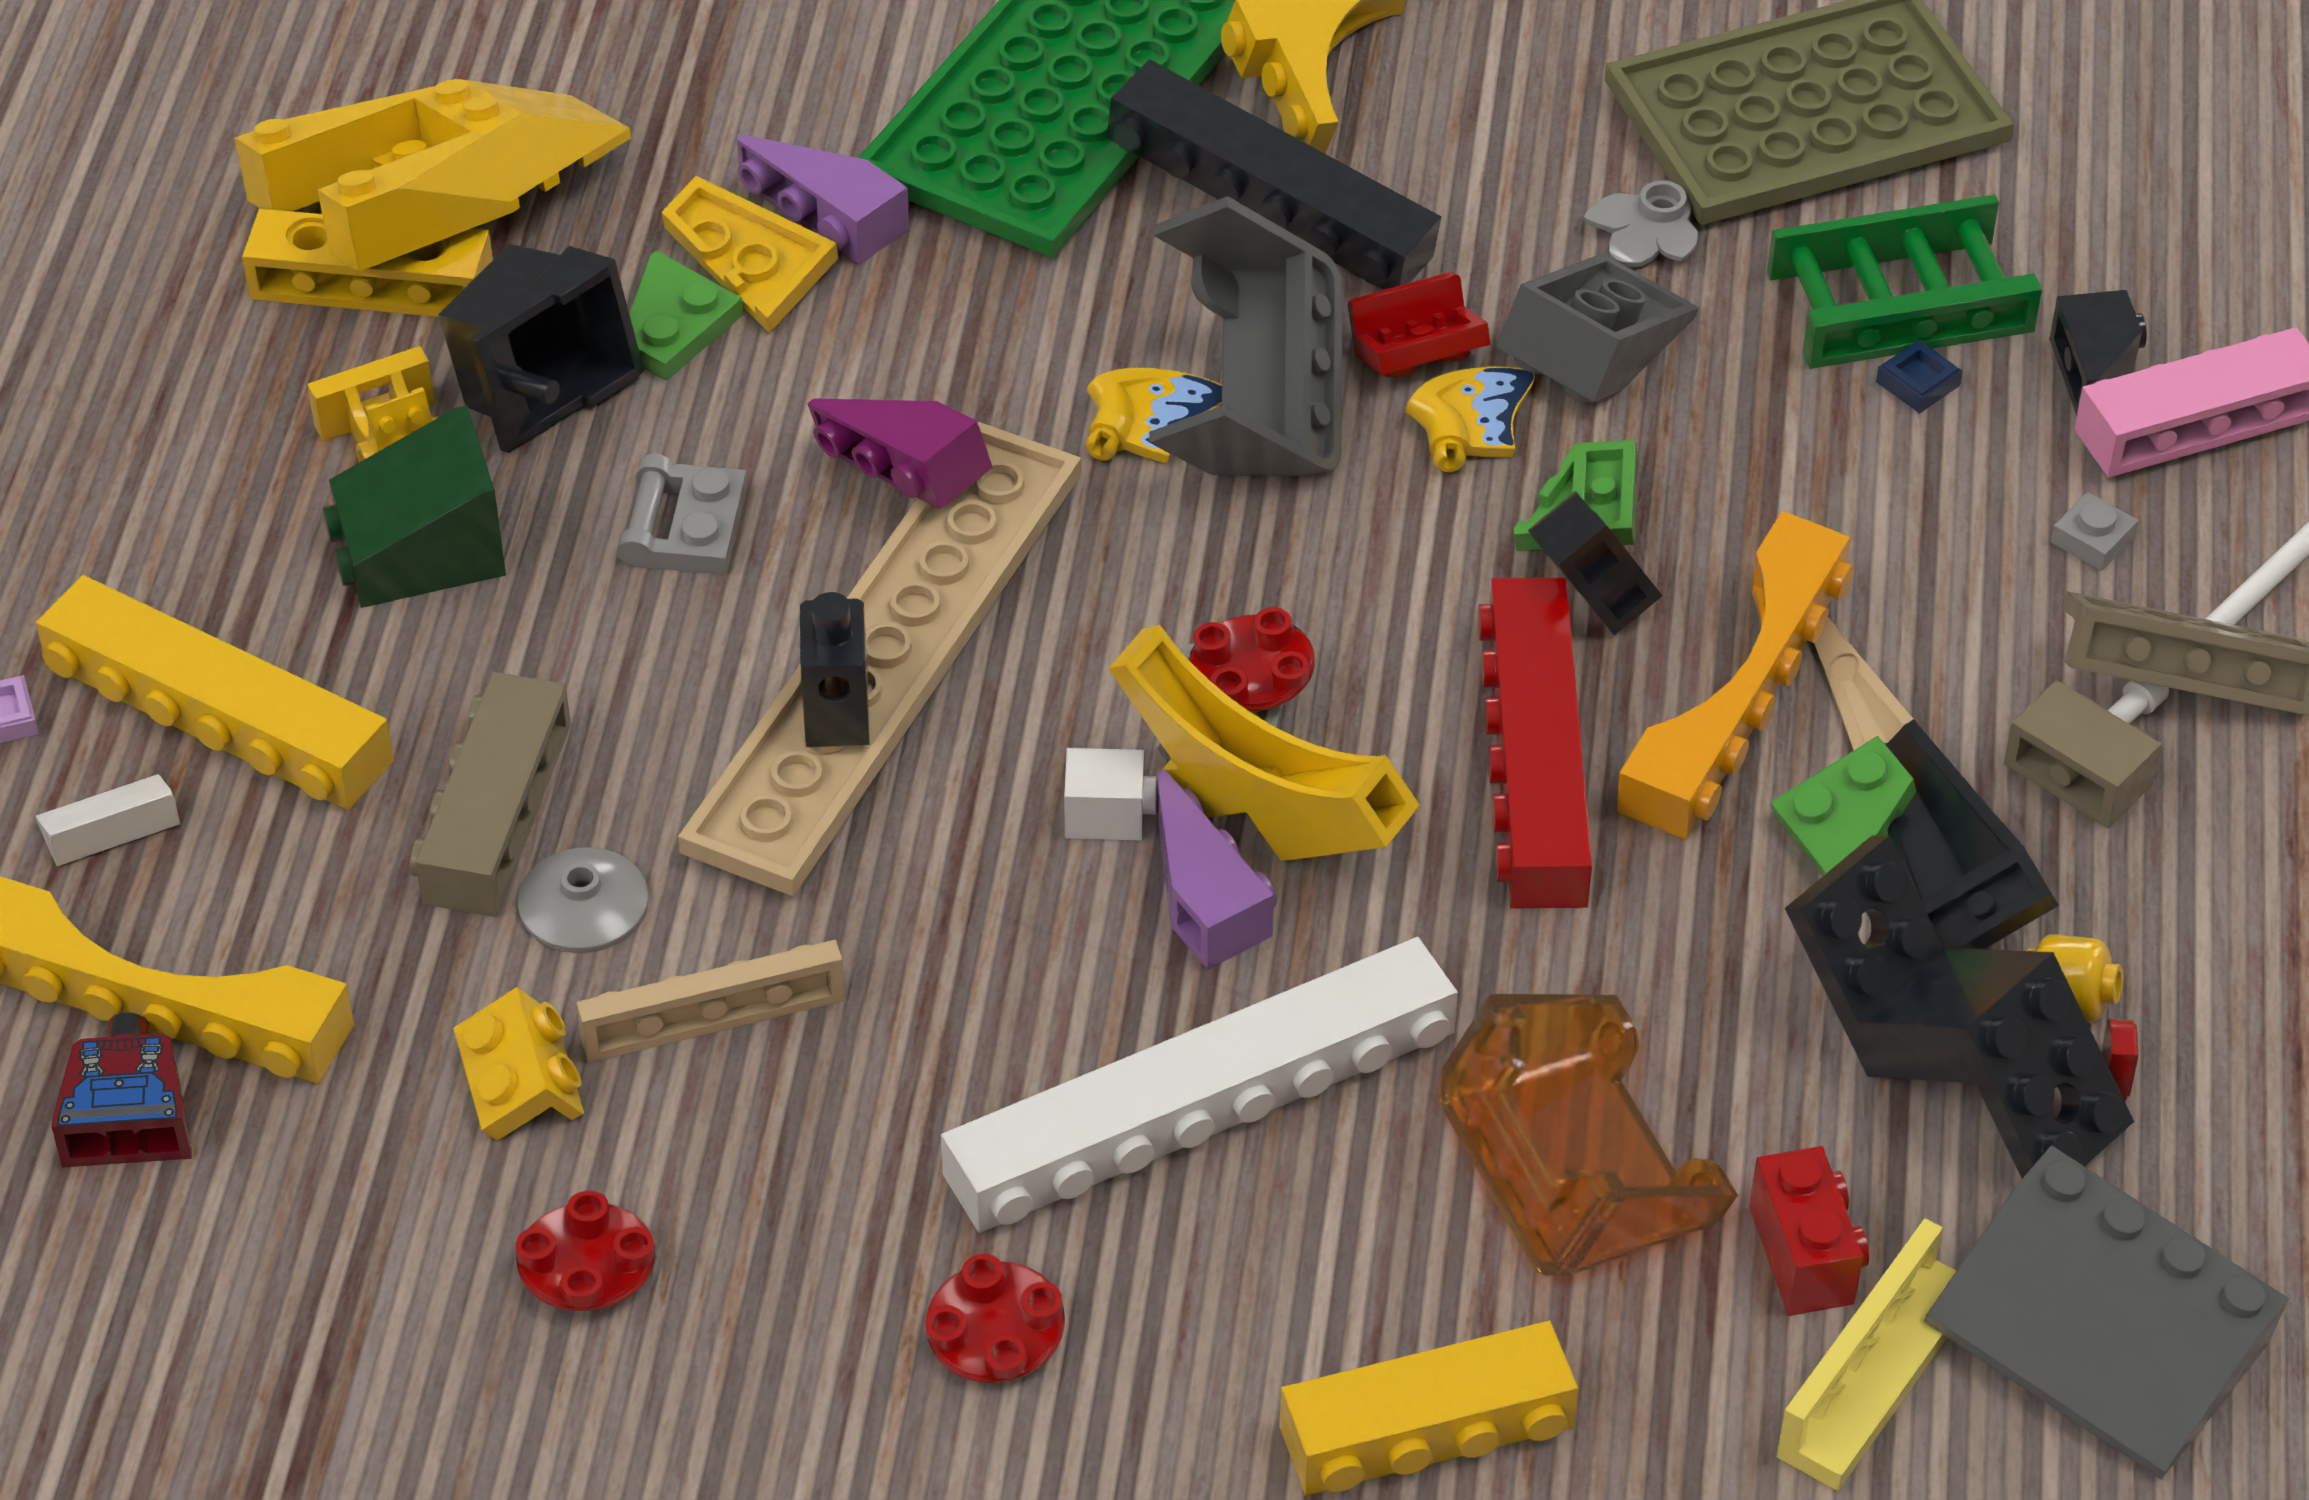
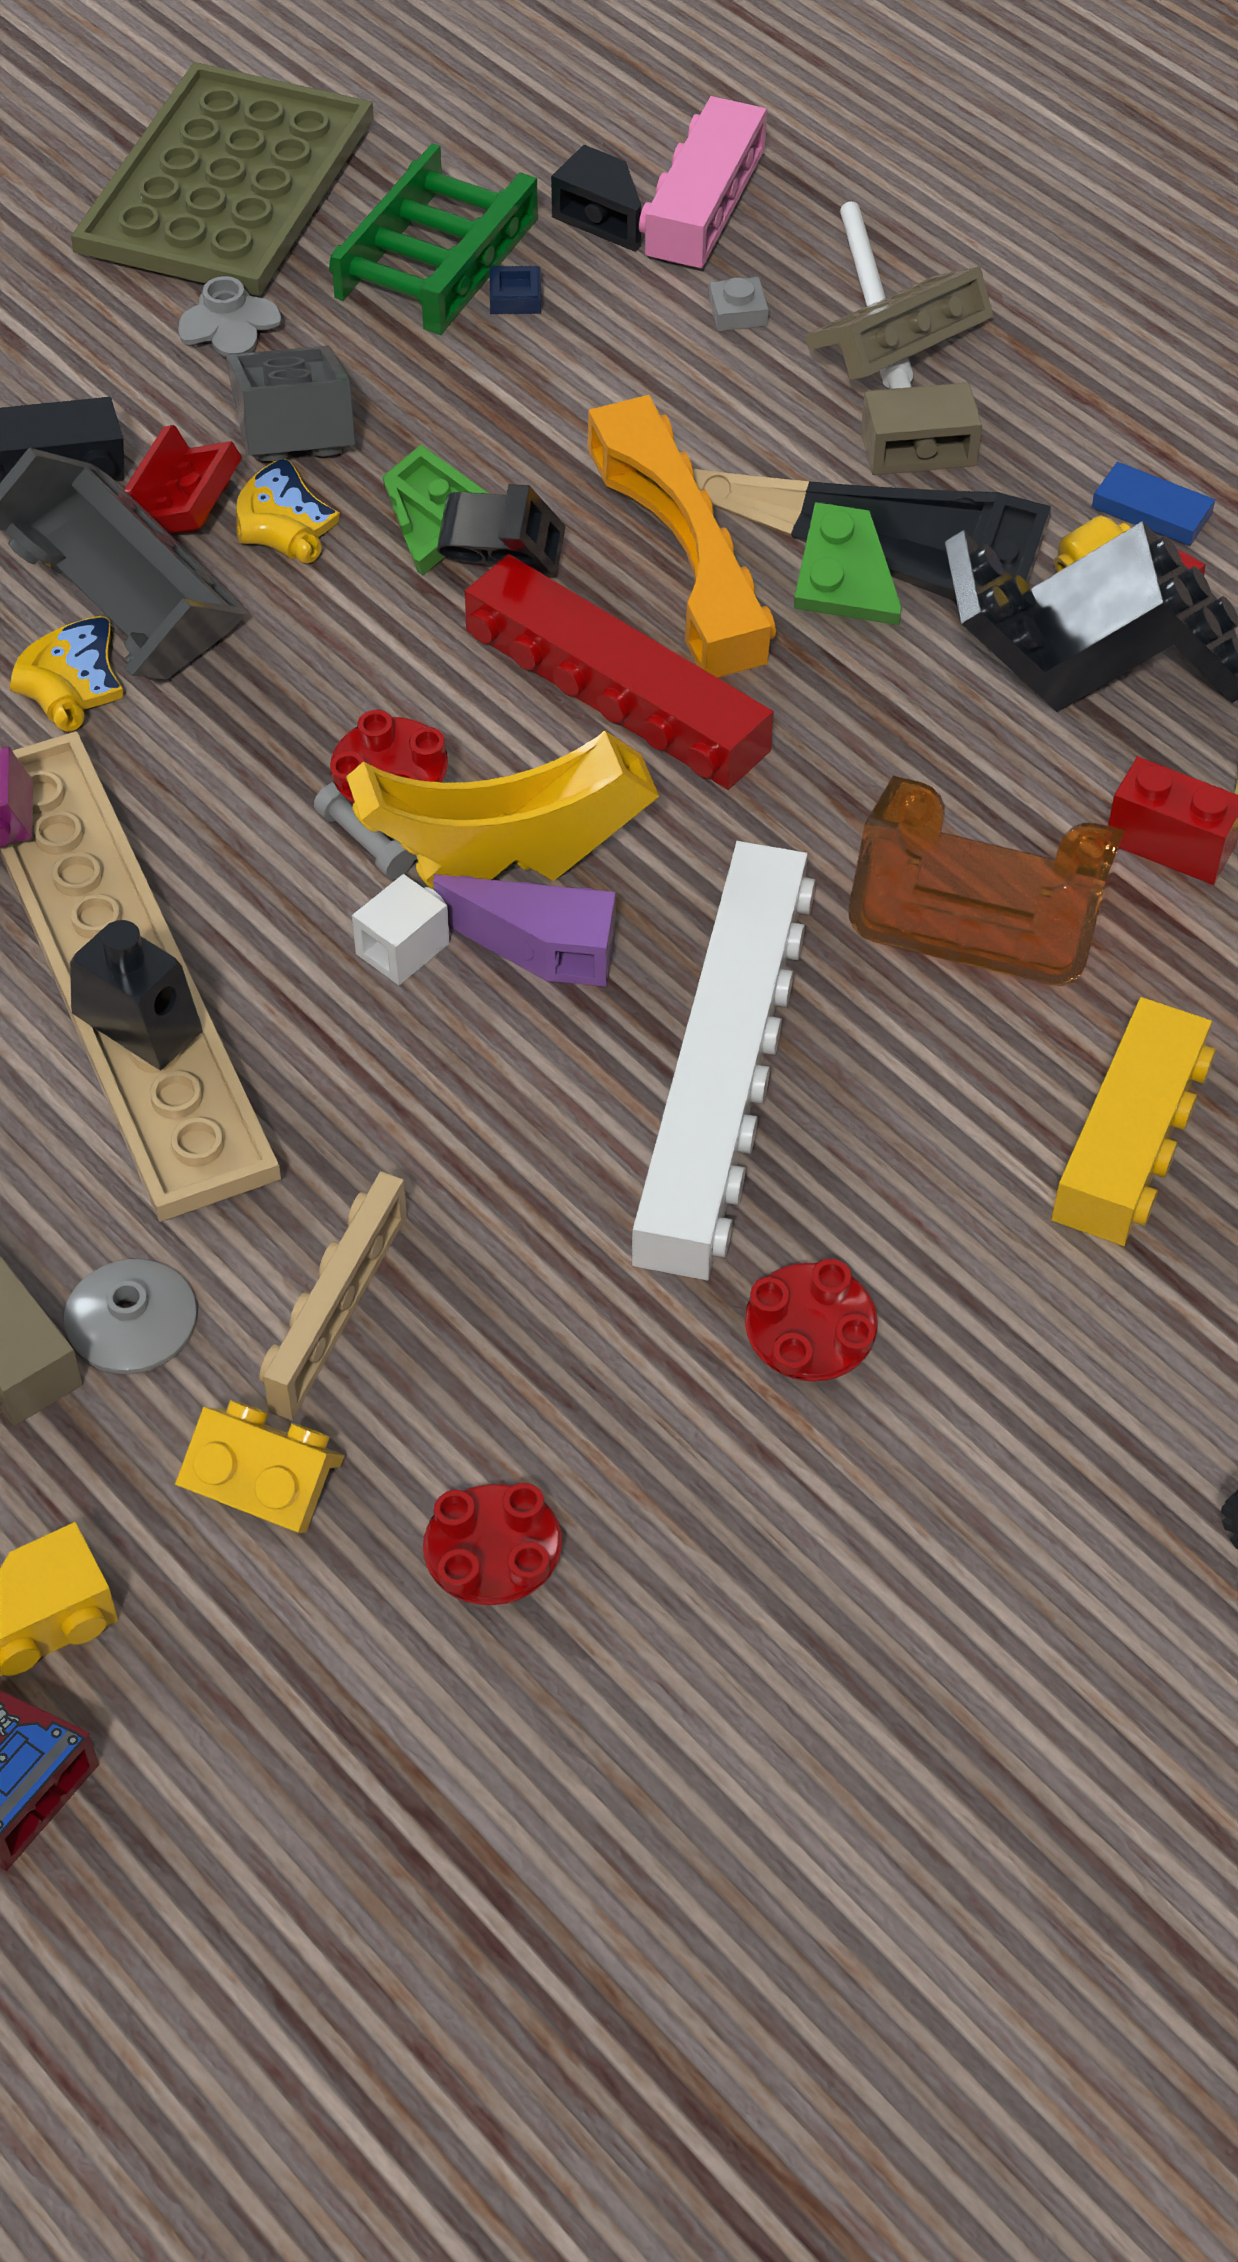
camera: 50 degrees left, 5 degrees up
none -> blue tile [1092,462,1216,546]

